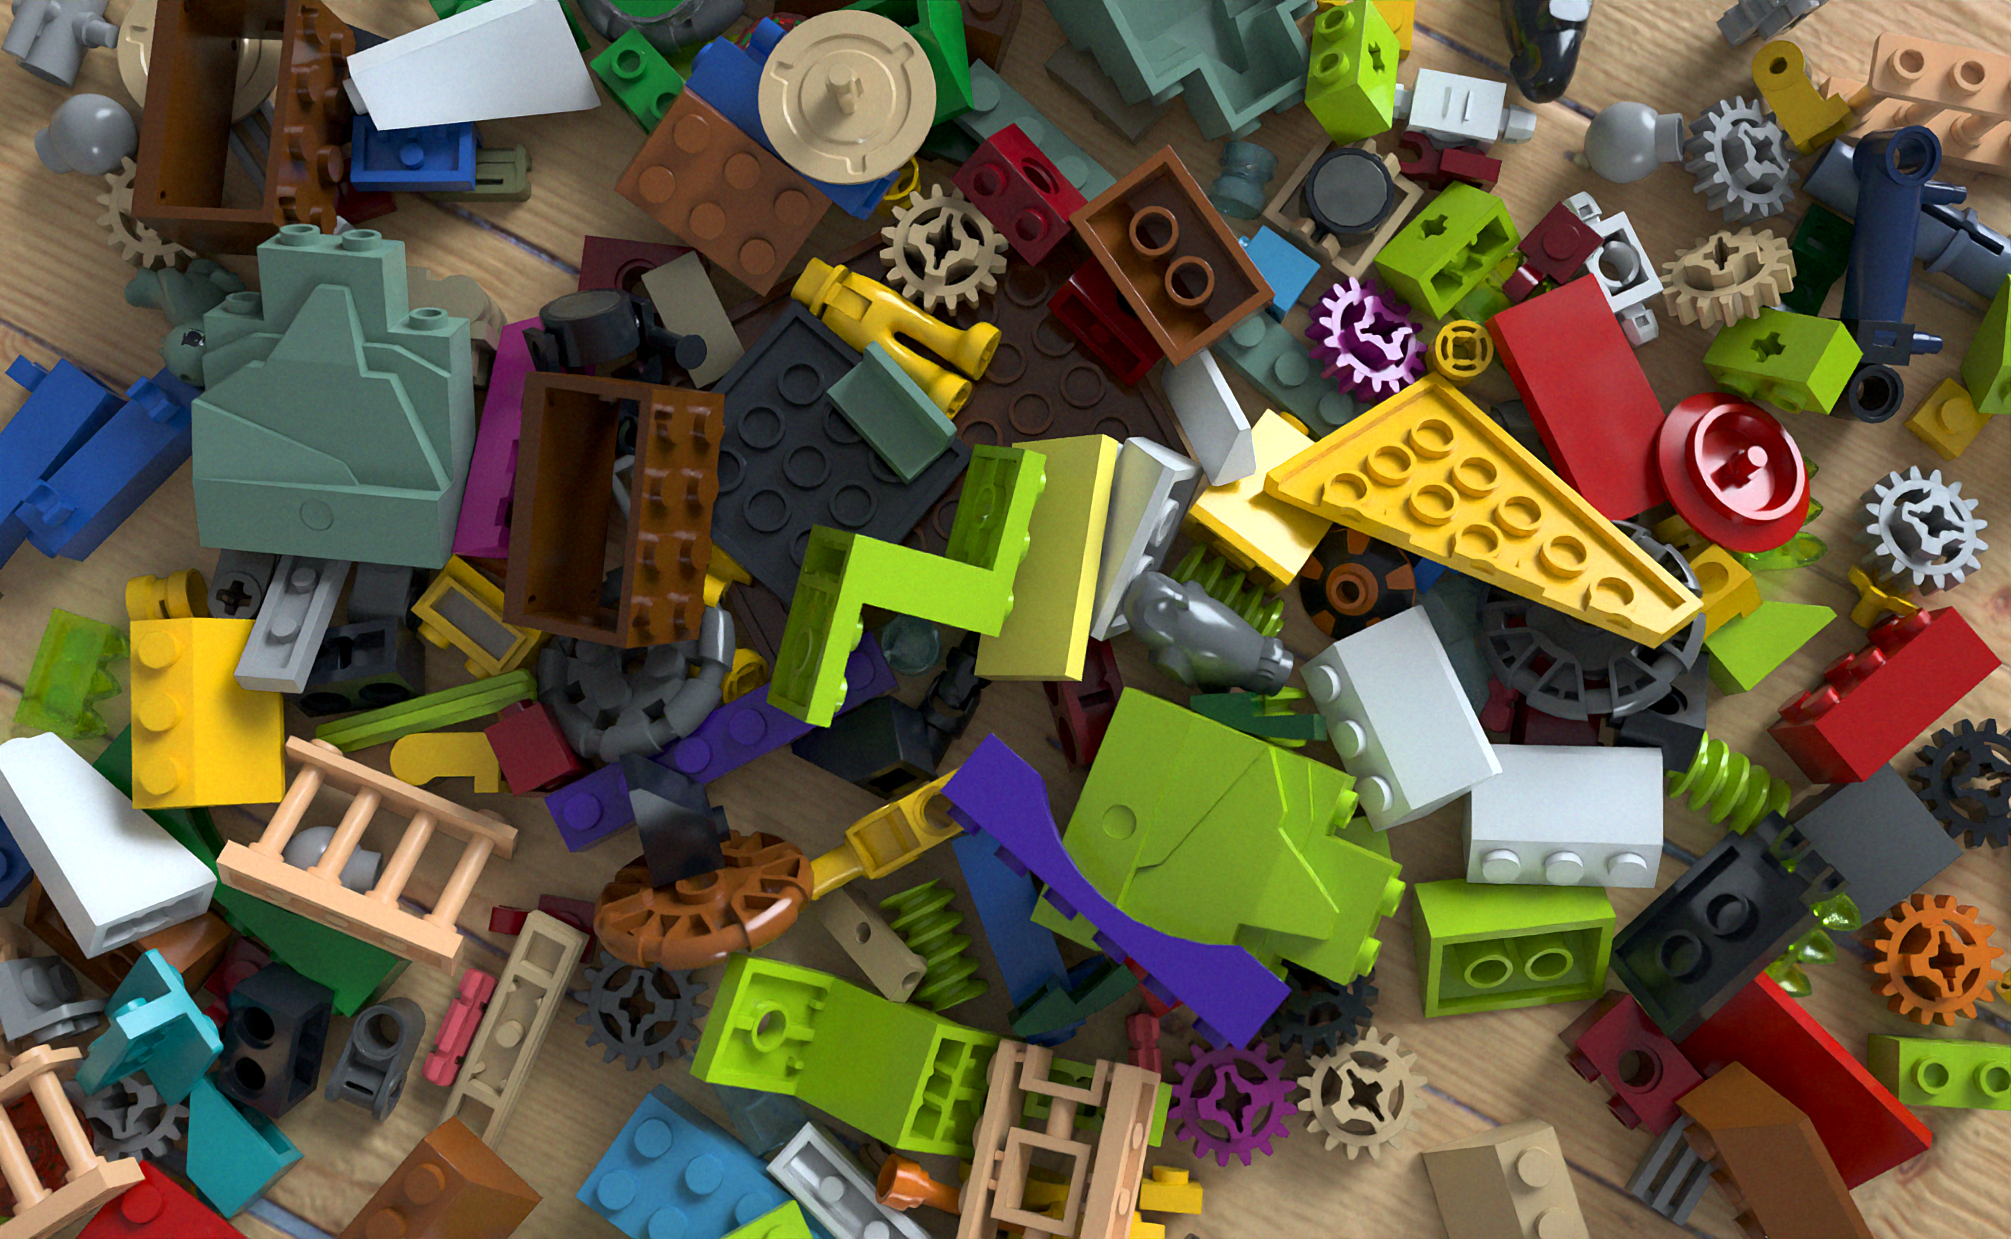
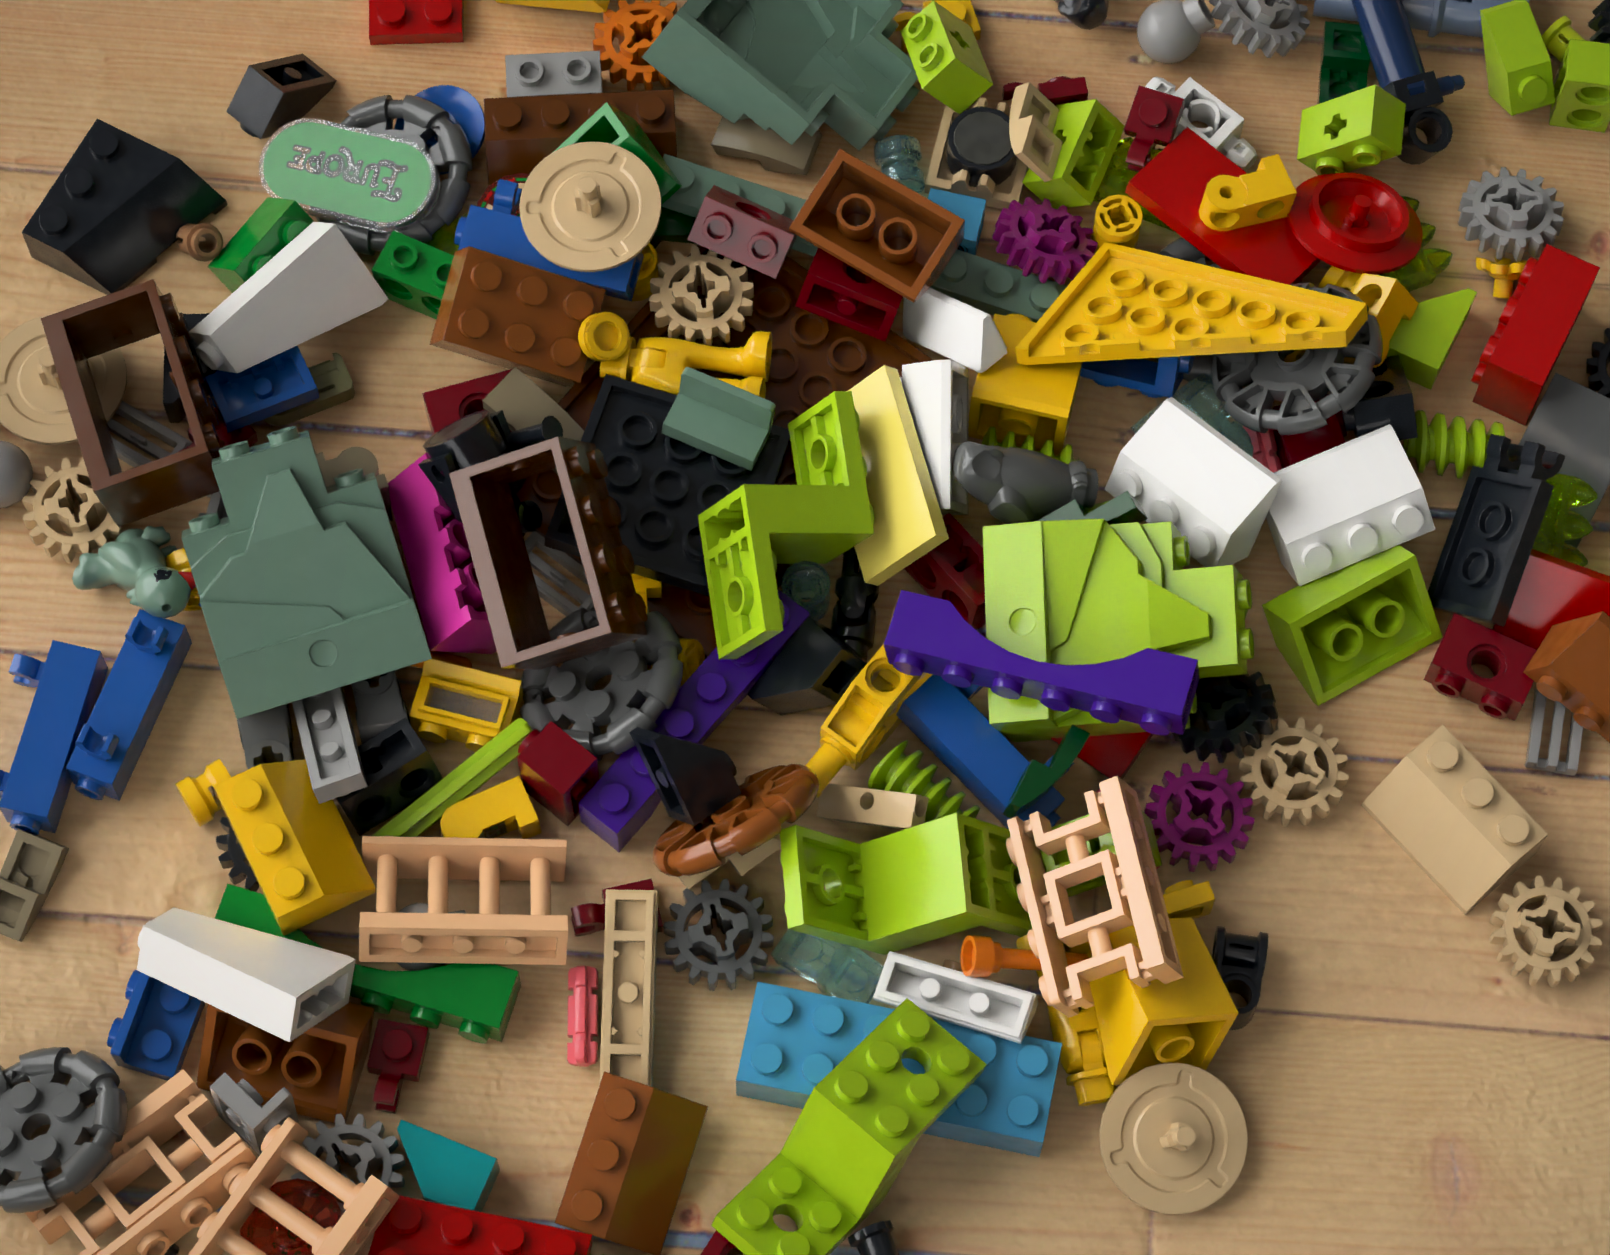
camera: 25 degrees left, 15 degrees down
clear neon green plate [13,608,130,740] -> none
teal bracket [74,948,223,1107] -> none
black brick [216,961,335,1120] -> none
dark grey piece [324,997,426,1122] -> none
dish [1299,528,1416,641] -> none
white piece [1392,68,1537,155] -> none
tan gear [1658,227,1797,329] -> none
yellow plate [1902,376,1994,462] -> none
none -> yellow tile [578,312,630,361]
none -> tan slope [1009,82,1063,182]
none -> yellow leg [1199,154,1297,231]

